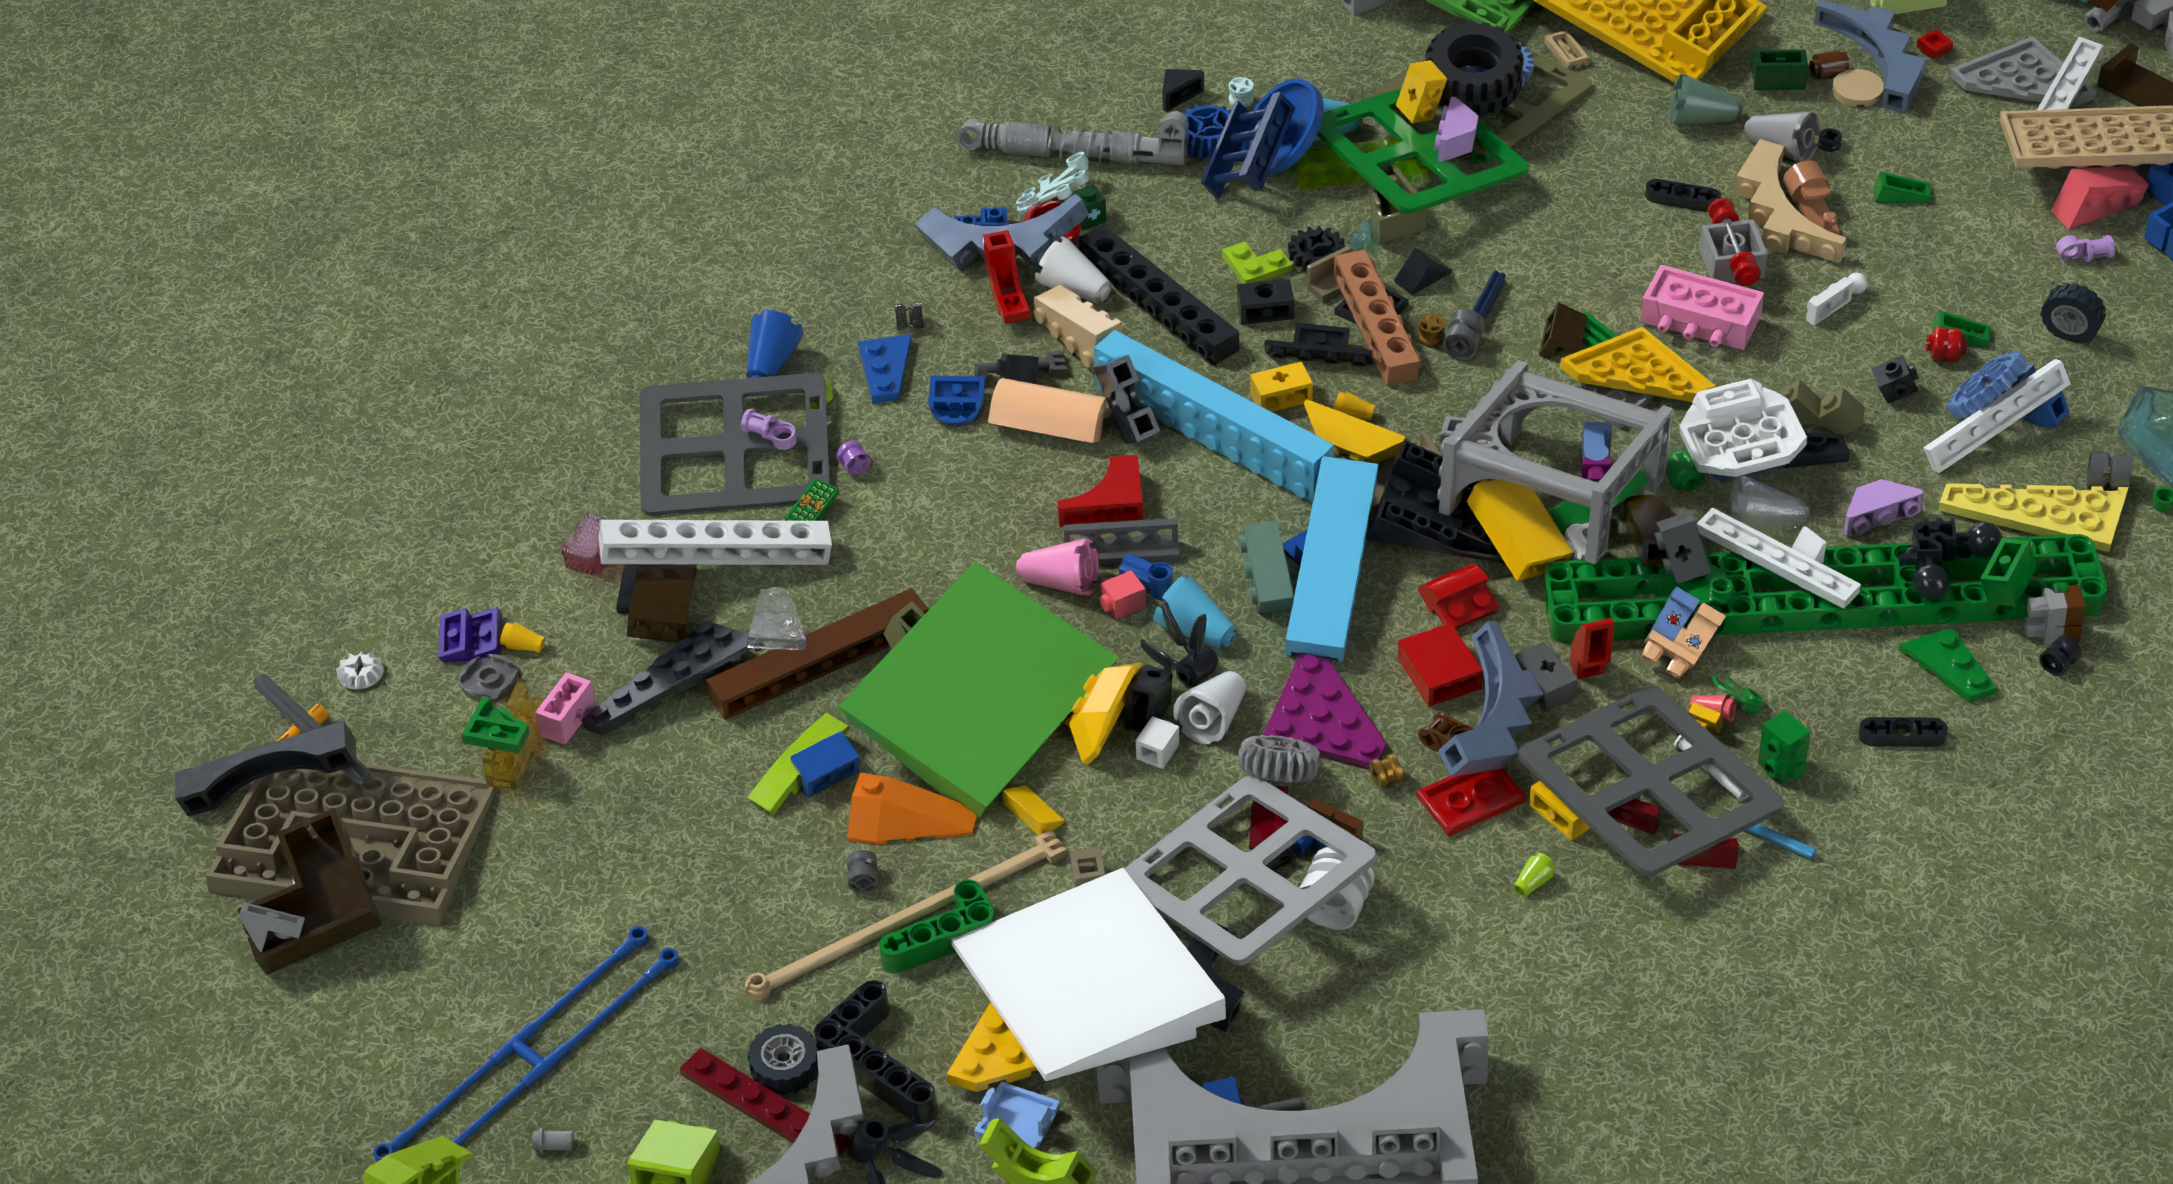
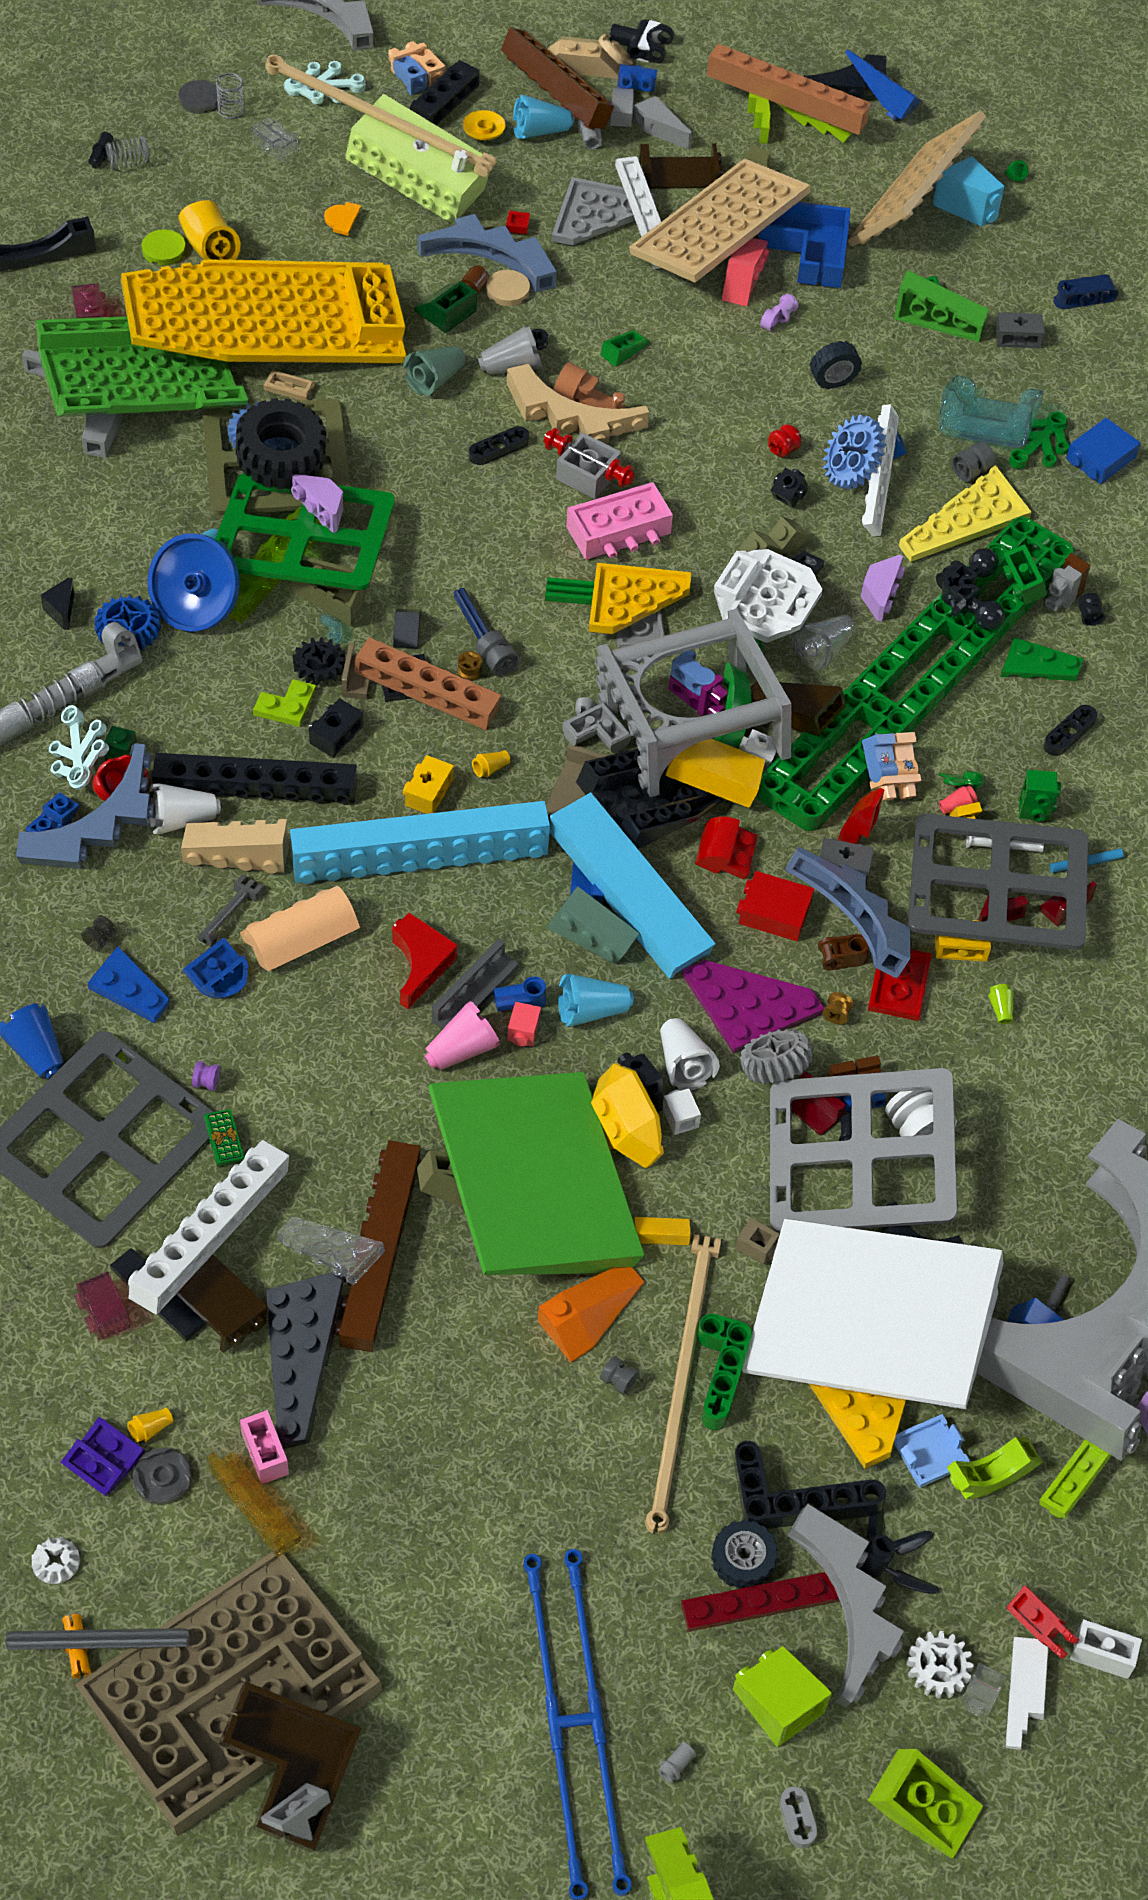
camera: 55 degrees left, 10 degrees up
black arch [175,721,357,816] -> none
green wing [461,696,530,754] -> none
lavender connector [741,409,797,450] -> none
lime slope [747,713,850,815] -> none
blue panel [791,732,860,798] -> none
red arch [982,230,1031,324] -> none
black brick [996,353,1039,384] -> none
black arch [1093,355,1160,444] -> none
black plant [1140,601,1219,687] -> none
dark blue fence [1201,92,1295,198] -> none
light aqua wheel [1229,77,1254,108] -> none
black bracket [1264,323,1374,367] -> none
yellow wedge [1304,399,1410,463] -> none
yellow brick [1396,60,1447,124] -> none
dark brown panel [1539,302,1587,359] -> none
dark grey brick [1654,511,1711,584] -> none
green plate [1680,564,1735,605] -> none
white plate [1696,508,1861,609] -> none
white slope [1792,526,1826,564] -> none
white plate [1806,273,1868,326] -> none
green slope [1931,310,1991,347] -> none

